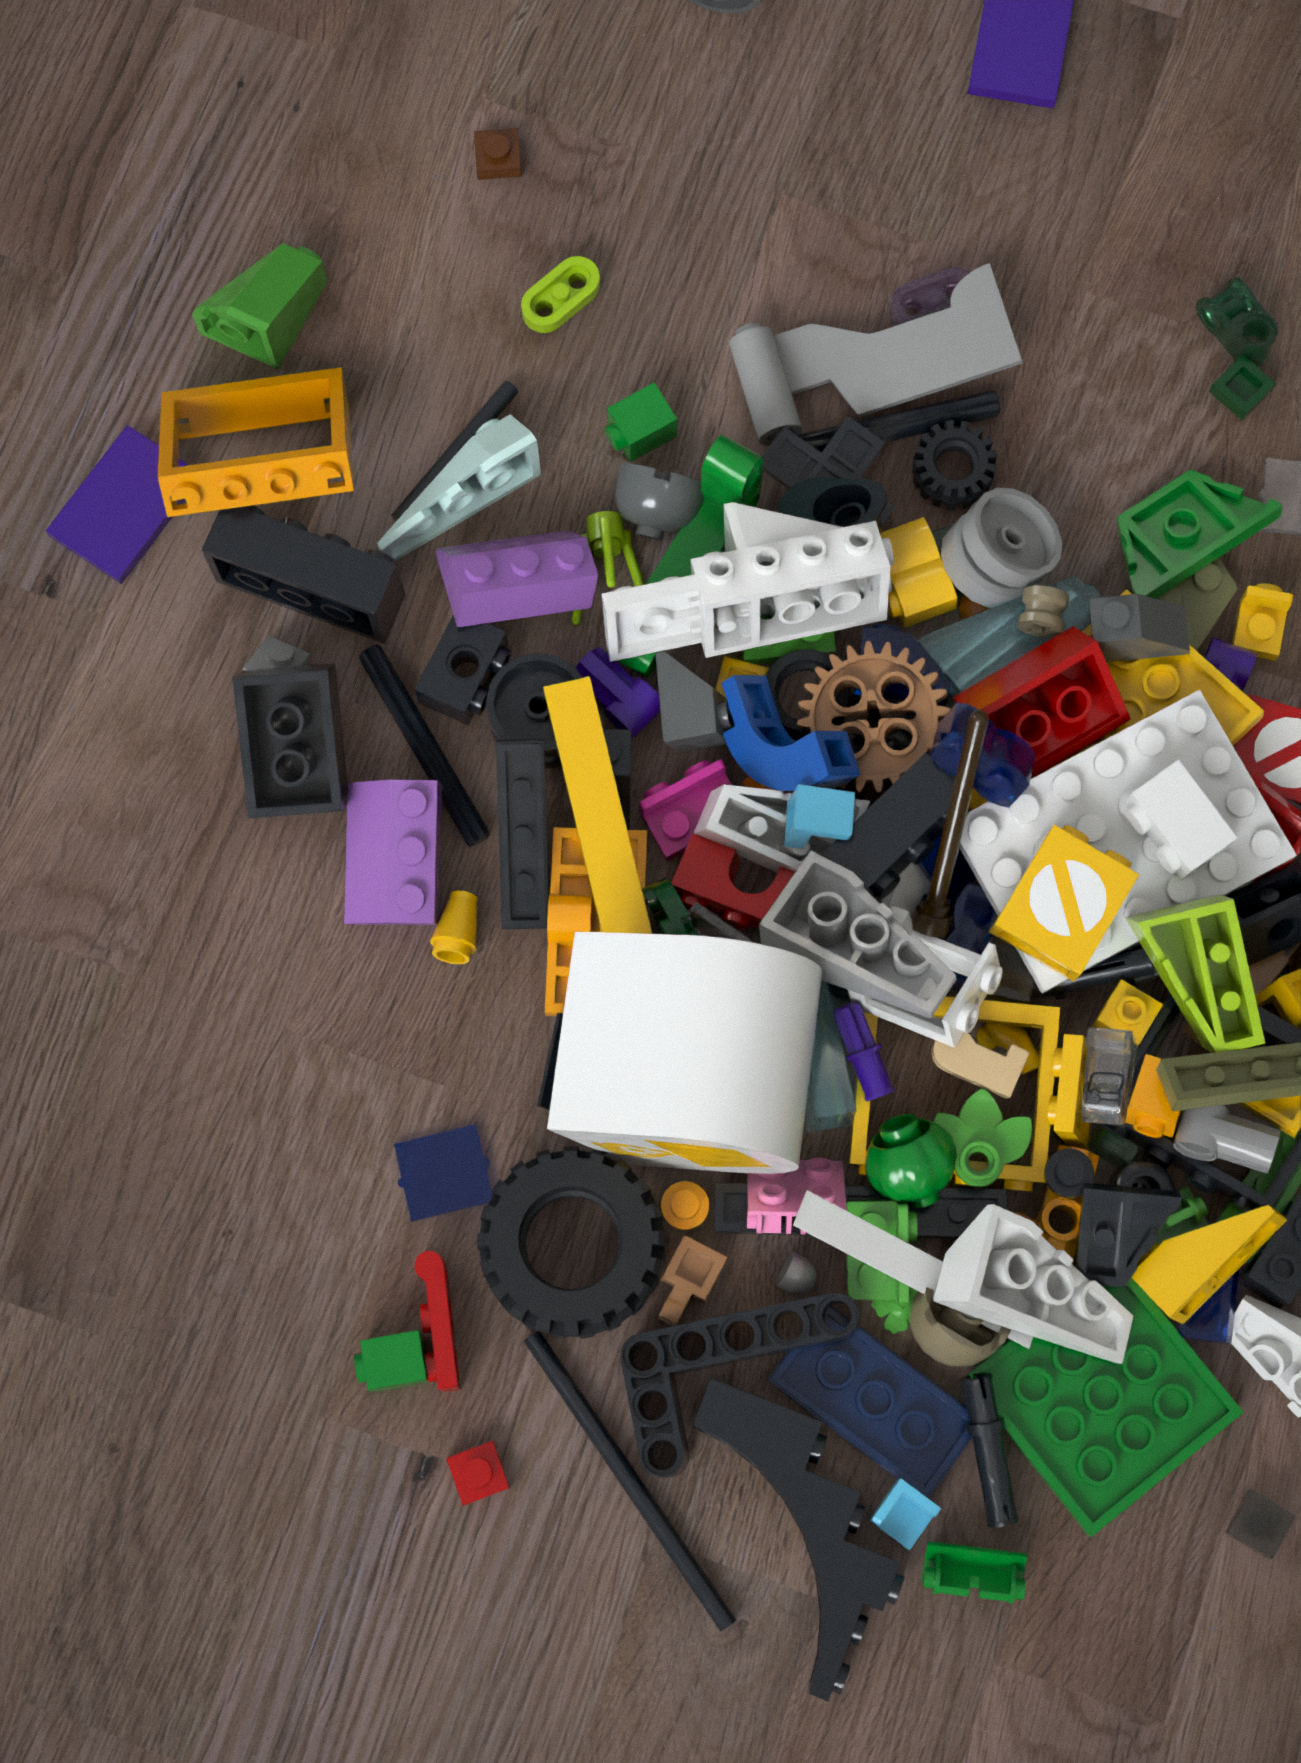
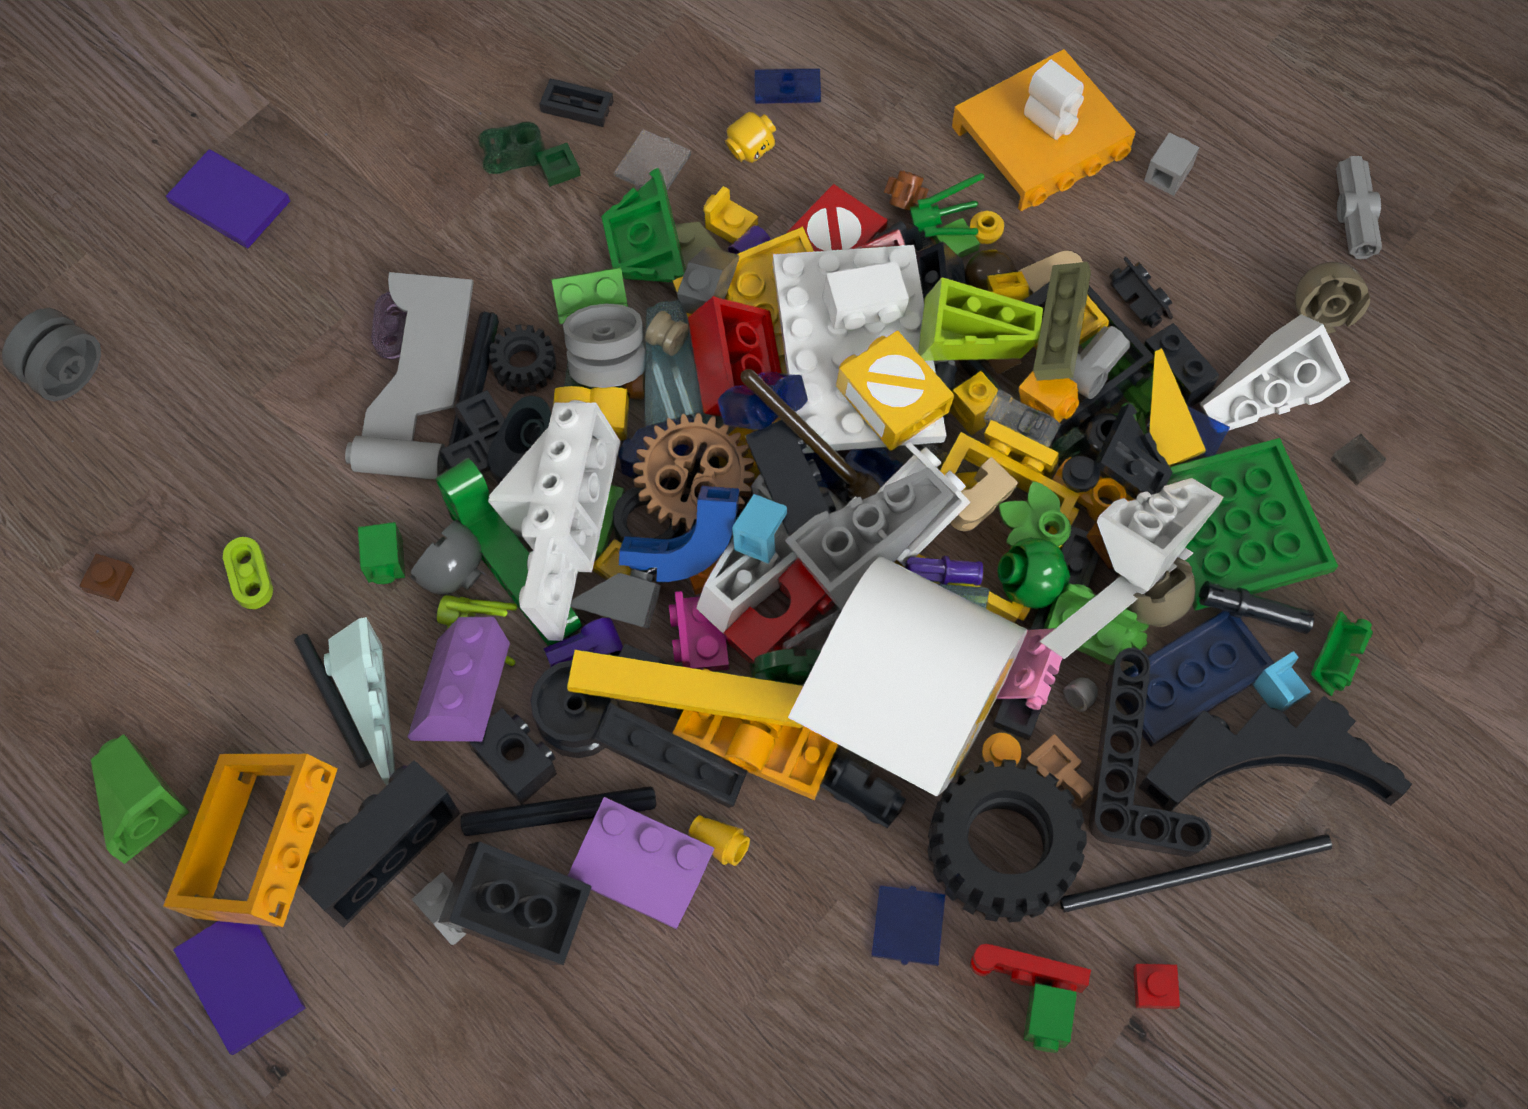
camera: 70 degrees left, 10 degrees down
none -> bright green bracket [551,267,628,324]

